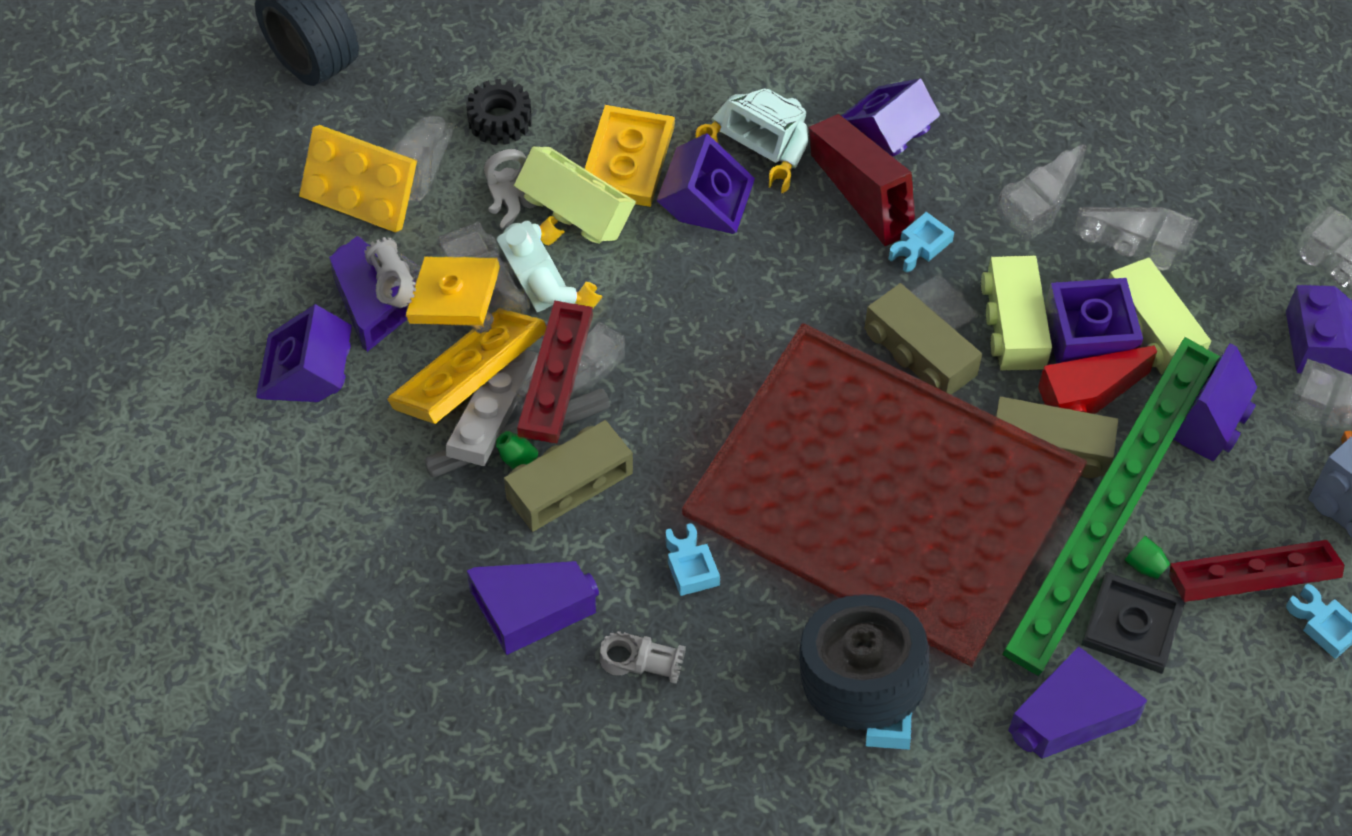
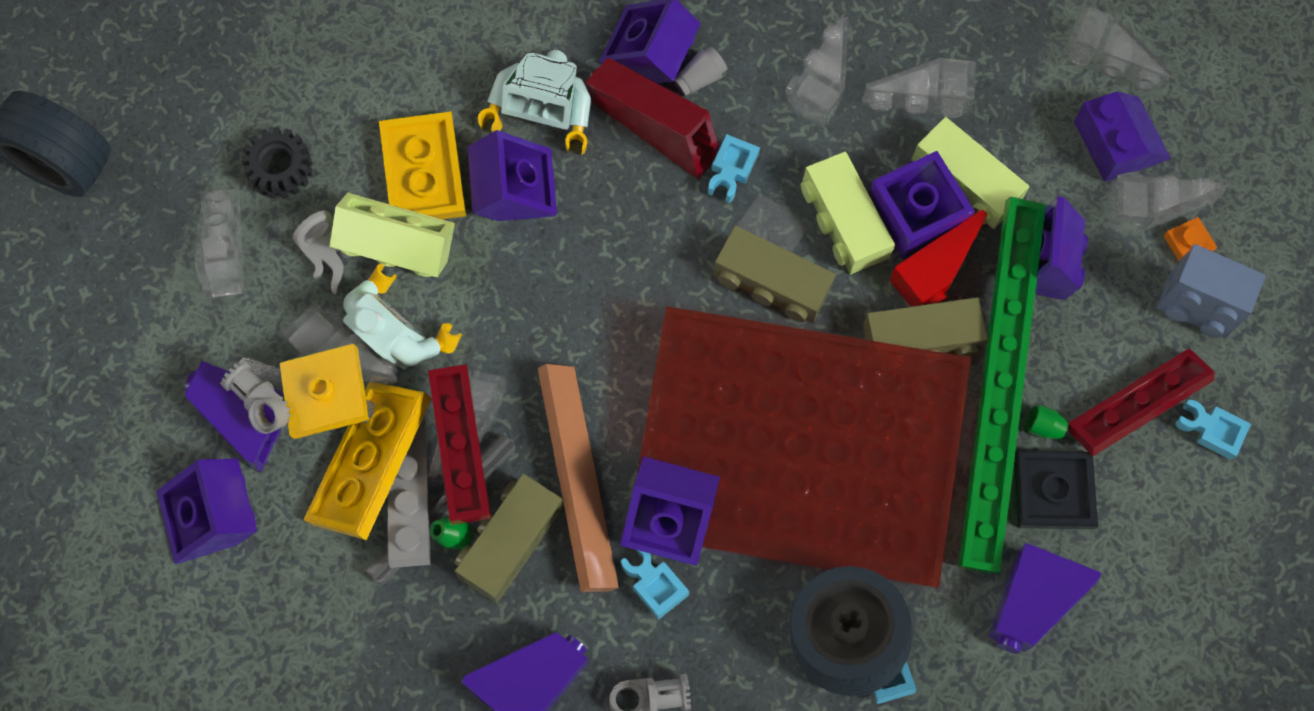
camera: 25 degrees left, 15 degrees up
yellow plate [299,125,417,233] -> none
none -> nougat tile [538,364,619,592]
none -> dark purple slope [620,457,720,566]
none -> light grey cone [673,47,728,97]

